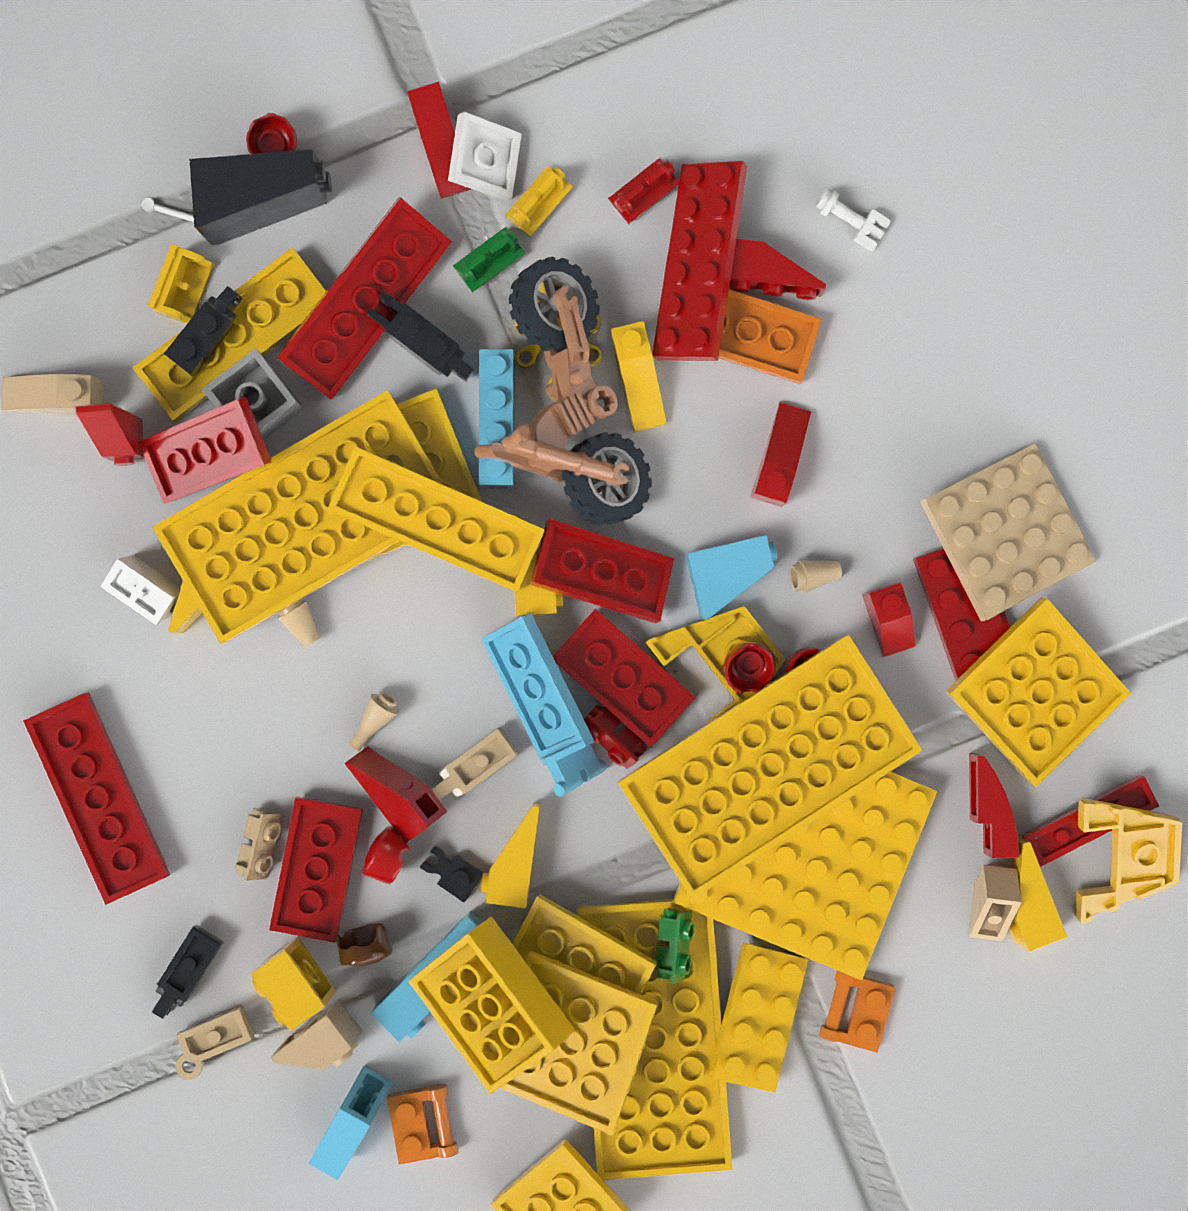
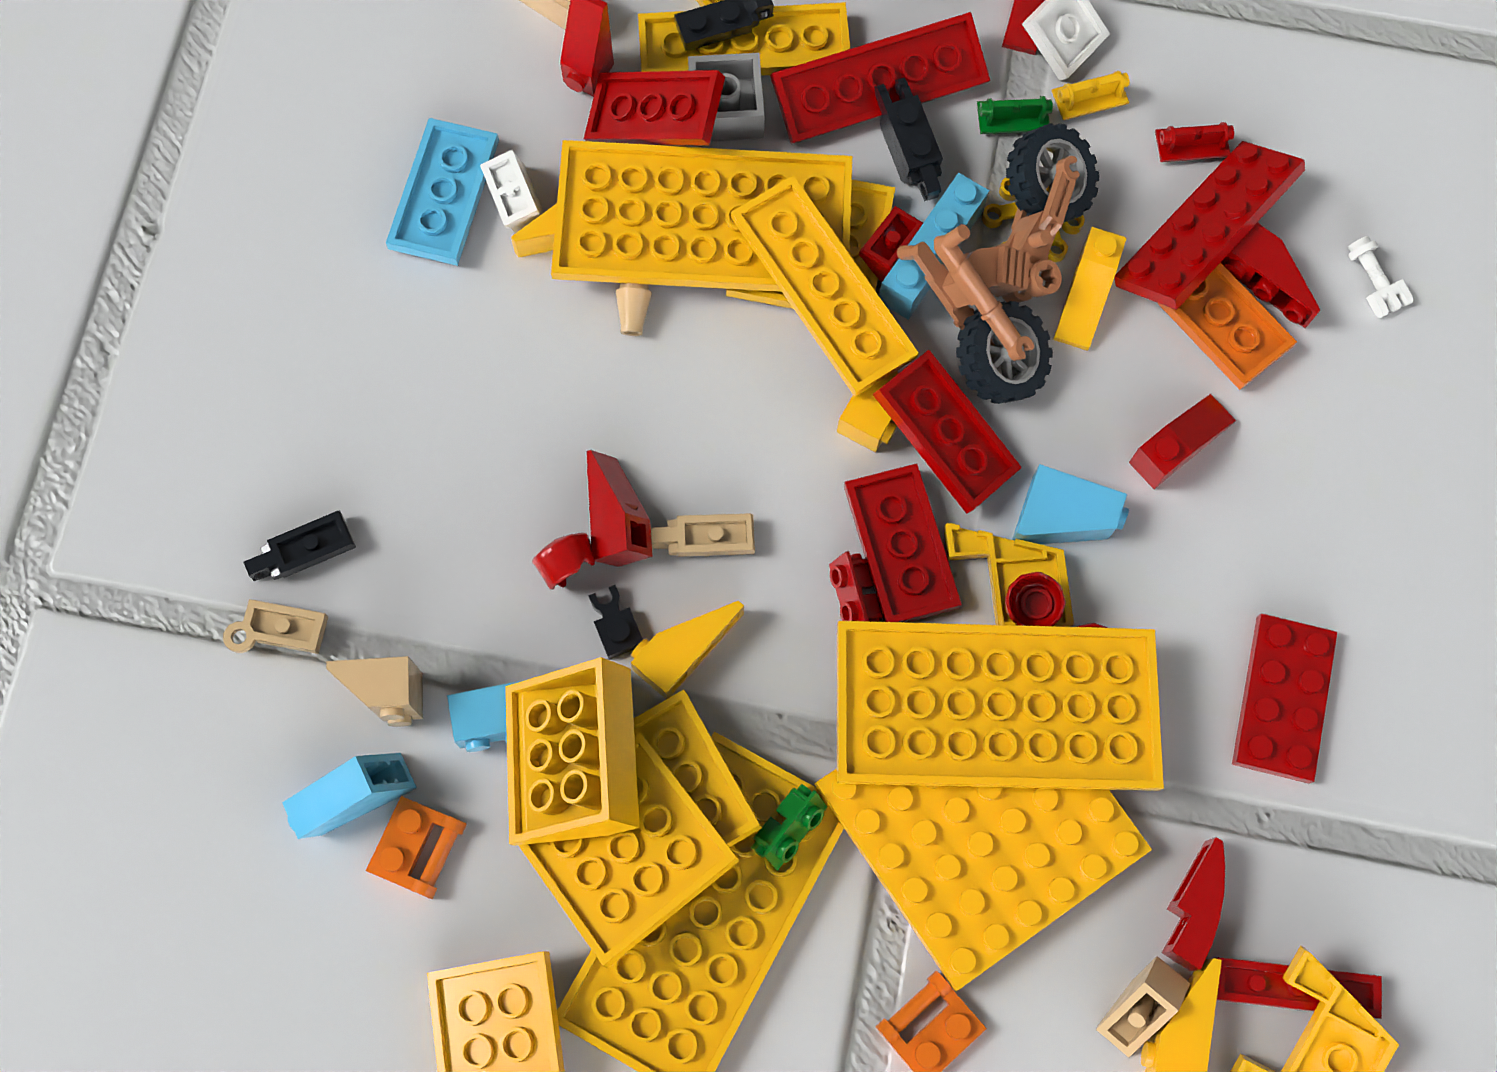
camera: 35 degrees right, 15 degrees down
red plate [23,692,171,905] -> none
tan hinge [235,808,283,881] -> none
yellow brick [250,937,336,1032] -> none
red plate [269,796,363,943] -> none
reddish brown hair [336,923,393,967] -> none
tan cone [349,692,399,751] -> none
medium azure hinge [481,613,607,797] -> none
yellow plate [709,942,809,1093] -> none
tan cone [789,560,842,593] -> none
red slope [862,582,916,657] -> none
tan plate [920,443,1096,621] -> none
yellow plate [945,597,1131,787] -> none
none -> medium azure plate [386,118,499,266]
none -> red slope [858,206,923,282]

